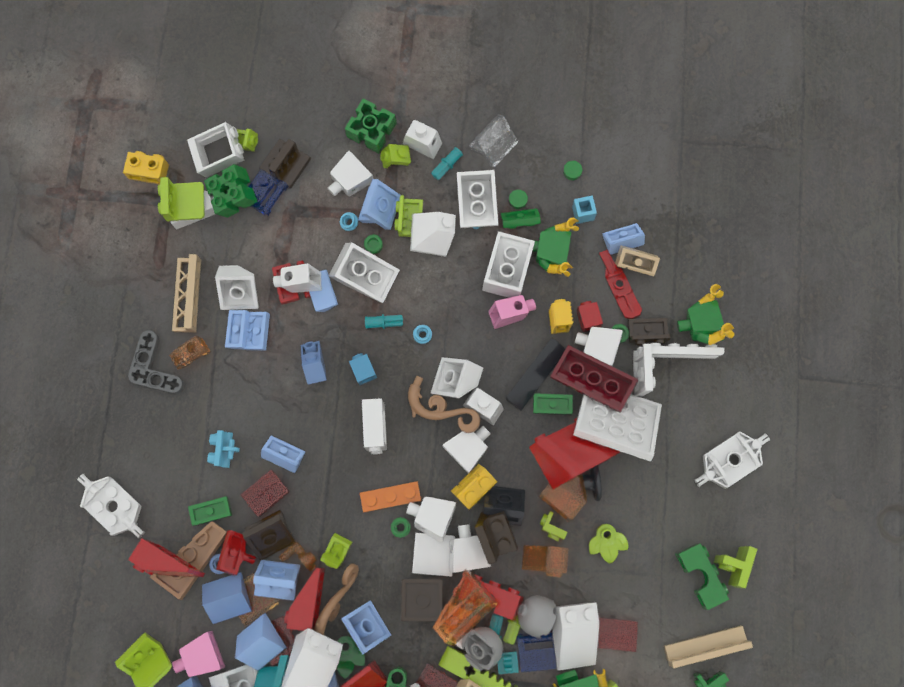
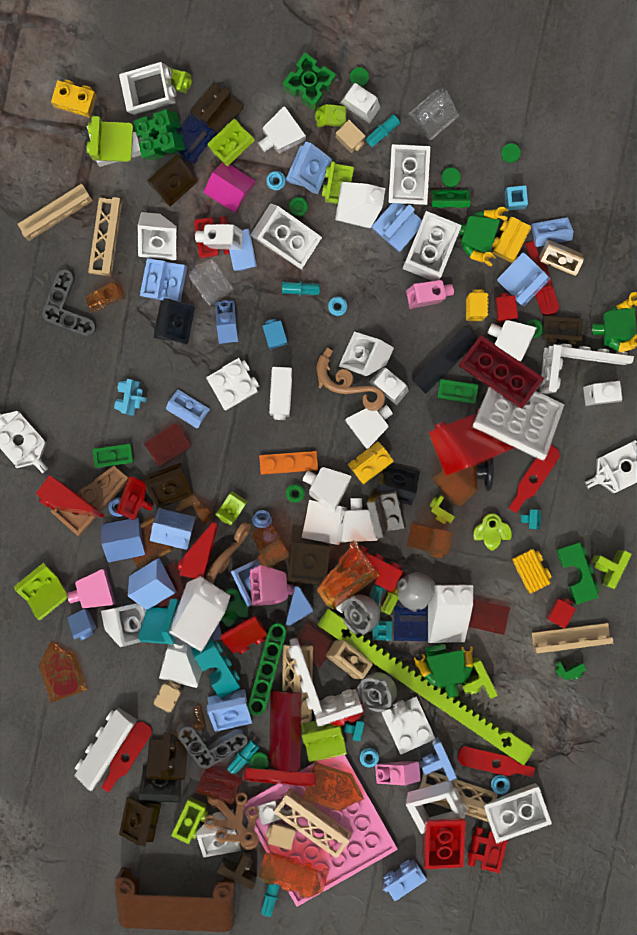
camera: 10 degrees right, 10 degrees up
none -> tan fence [18,184,93,241]
none -> dark brown bracket [147,154,198,207]
none -> black bracket [153,298,195,345]
none -> clear bracket [189,258,233,306]
none -> dark pink slope [203,162,256,213]
none -> white plate [206,358,259,411]
none -> lime bracket [207,119,255,167]
none -> bright pink torso [250,565,294,606]
none -> clear orange wedge [251,523,290,568]
none -> medium blue plate [253,510,272,528]
none -> medium blue slope [286,585,314,625]
none -> tan brick [335,120,365,154]
none -> green tile [350,67,369,87]
none -> light blue bracket [371,203,422,253]
none -> yellow brick [492,217,531,263]
none -> light blue bracket [497,253,551,306]
none -> red piece [508,445,560,513]
none -> yellow brick [512,549,552,594]
none -> teal tile [521,510,542,529]
none -> red brick [546,597,576,629]
none -> white torso [583,381,622,406]

